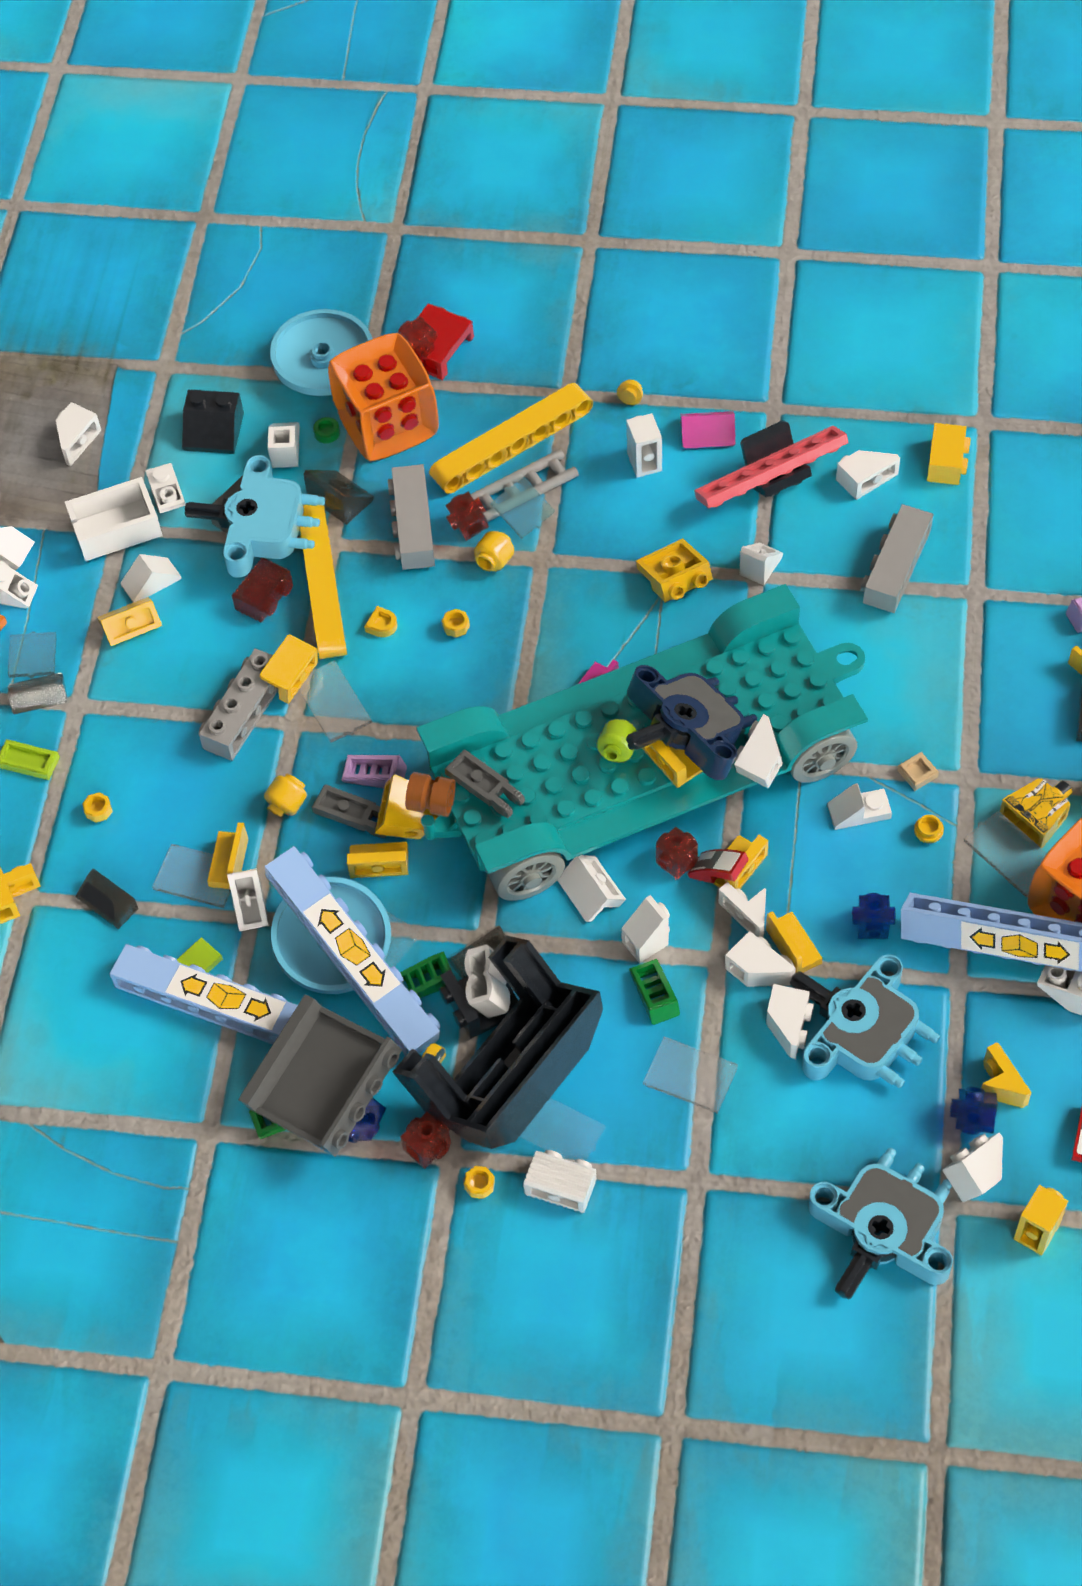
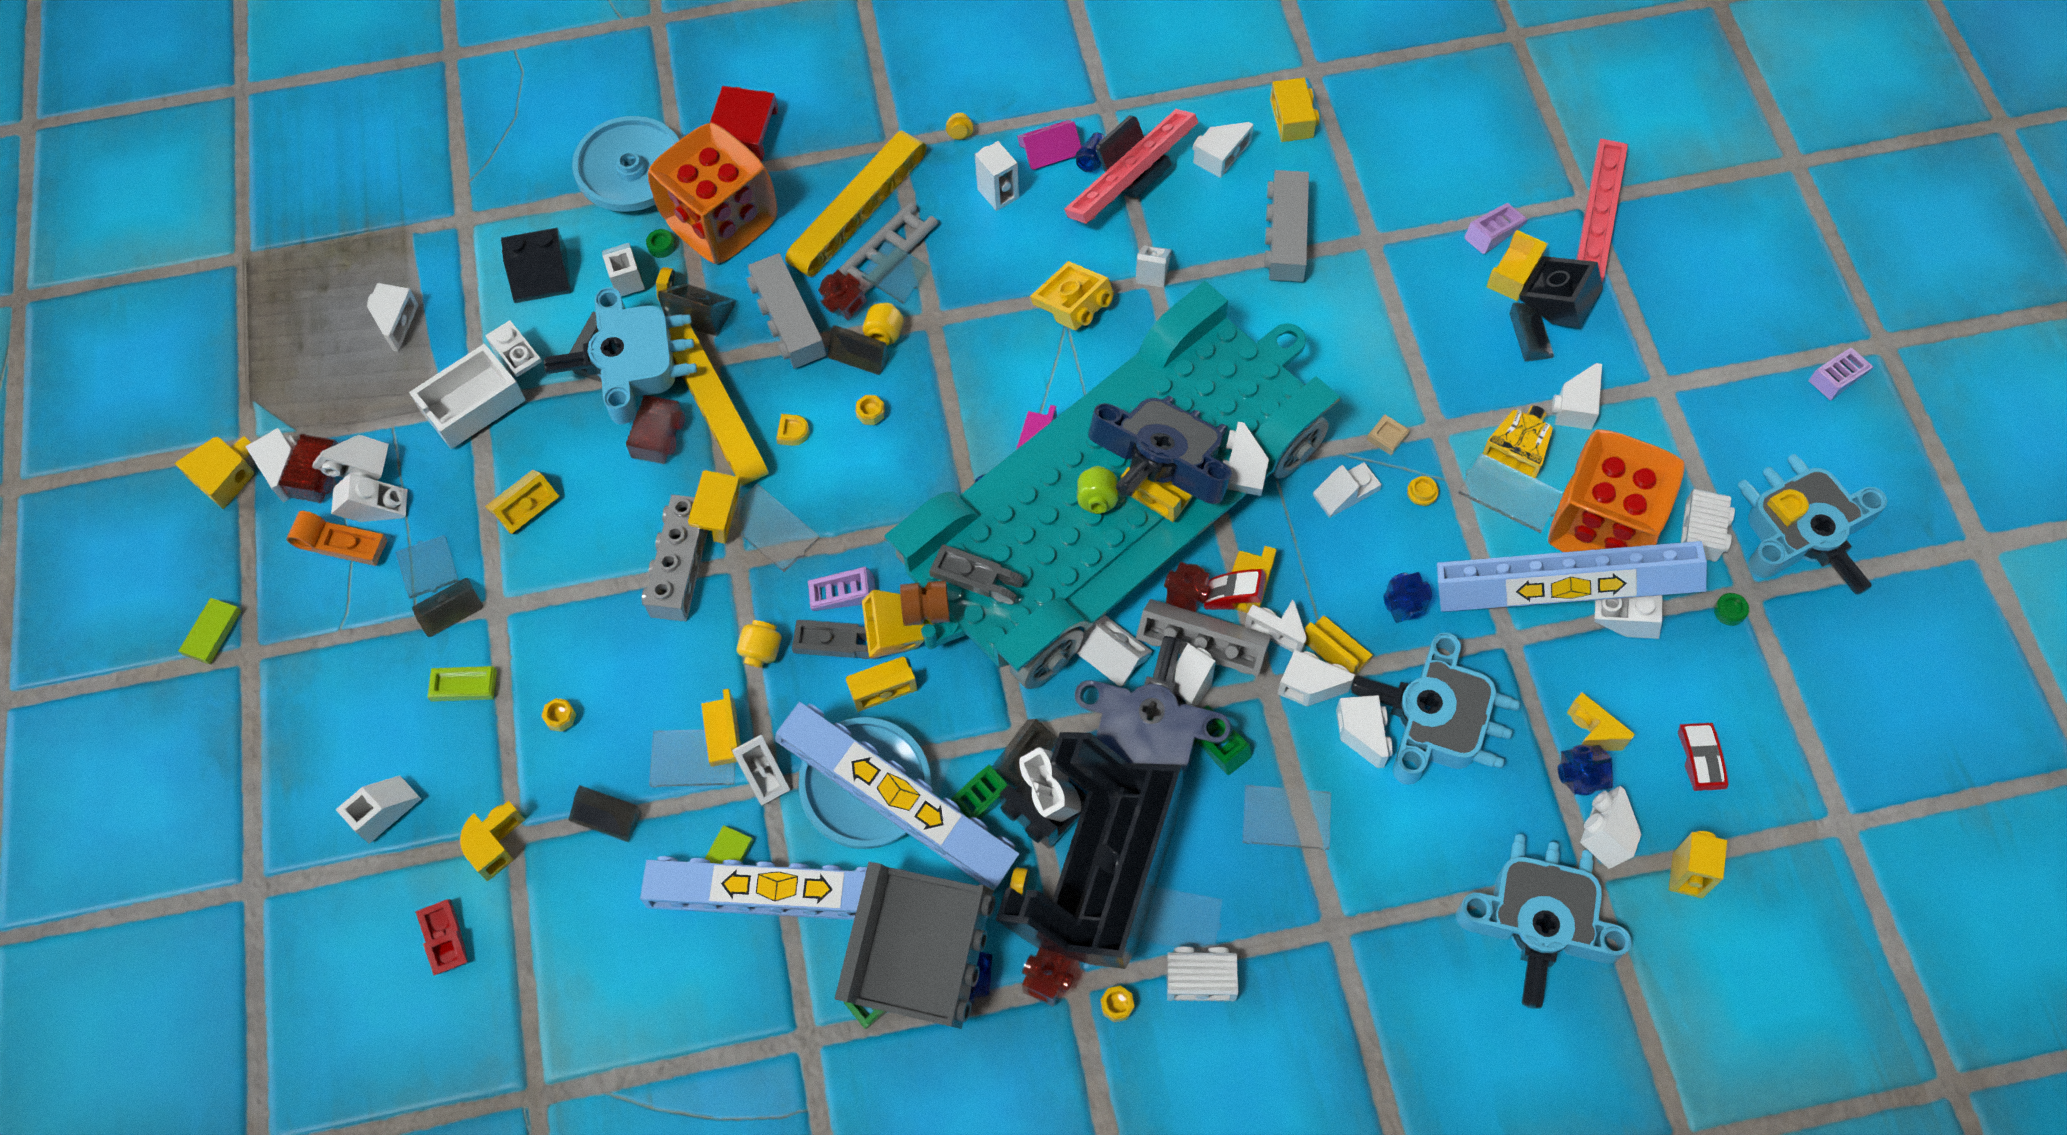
camera: 20 degrees left, 5 degrees up
white slope [121,554,182,603] -> none
clear red brick [397,316,438,358] -> none
none -> yellow tile [656,267,675,303]
none -> clear smoke slope [828,325,889,375]
none -> dark blue piece [1075,636,1233,775]
none -> clear blue cone [1076,132,1105,172]
none -> light grey brick [1136,599,1272,676]

